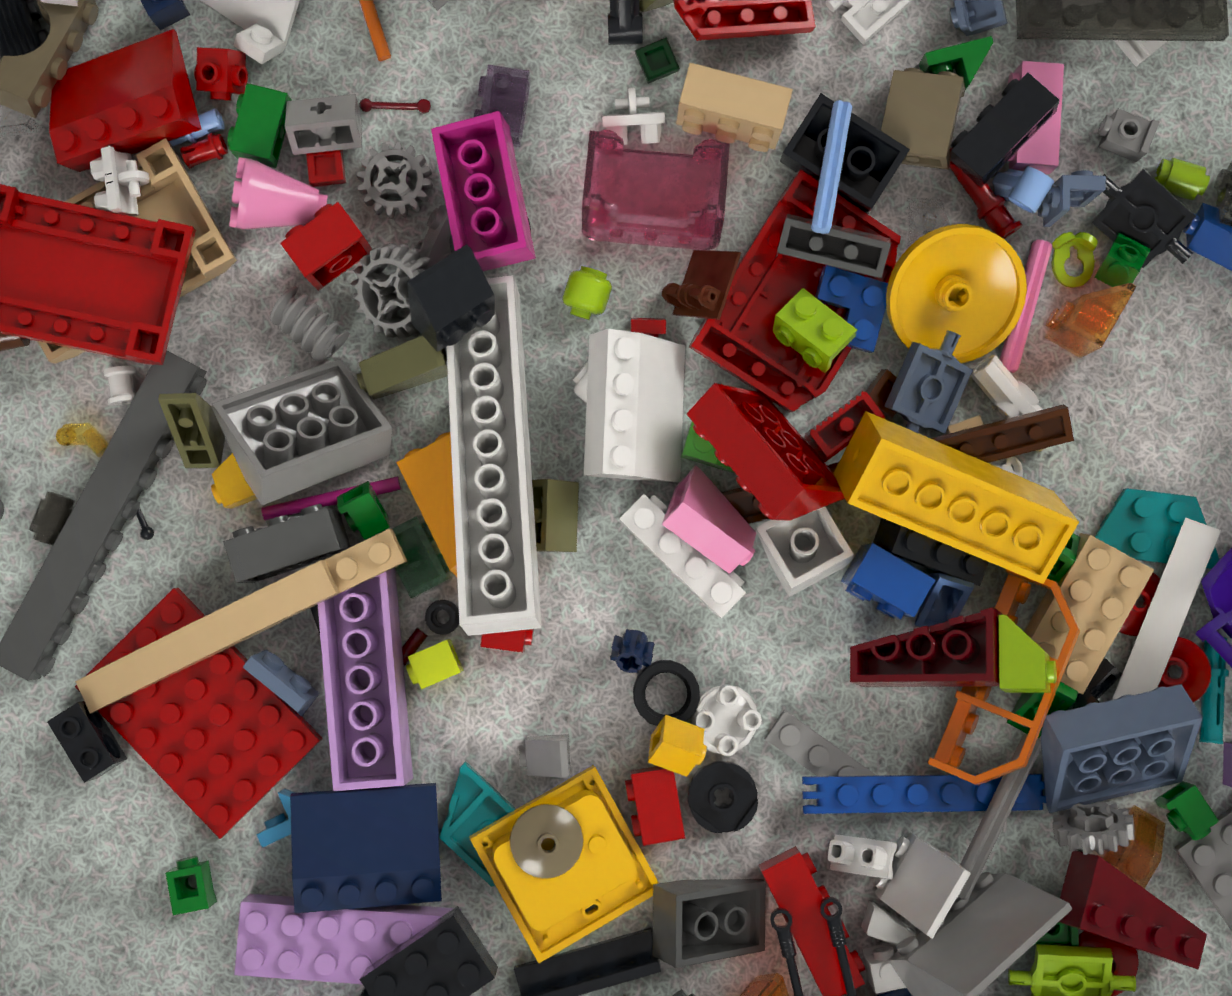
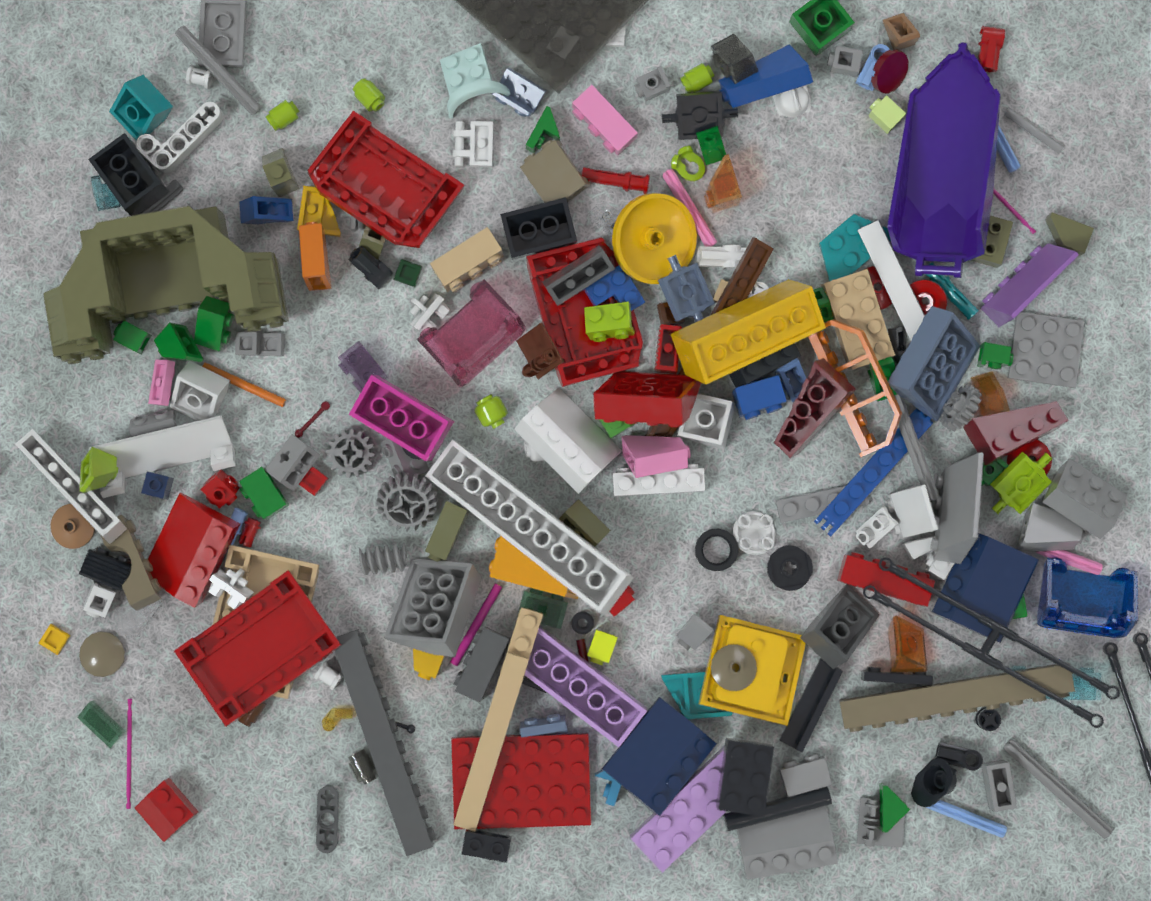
camera: 45 degrees left, 0 degrees up
olive slope [158,393,225,468] -> none
green brick [165,856,217,916] -> none
bright pink cone [229,157,328,230] -> none
red brick [280,202,372,291] -> none
green brick [337,481,390,540] -> none
black slope [407,244,495,352] -> none
dark blue gear [610,629,655,673] -> none
red brick [625,766,685,846] -> none
red plate [631,318,666,338] -> none
yellow brick [648,714,707,777] -> none
light blue axle [811,100,852,234] -> none
black brick [951,73,1059,188] -> none
light blue piece [992,166,1054,214] -> none
lime slope [999,615,1057,693] -> none
sand blue bracket [1037,170,1106,227] -> none

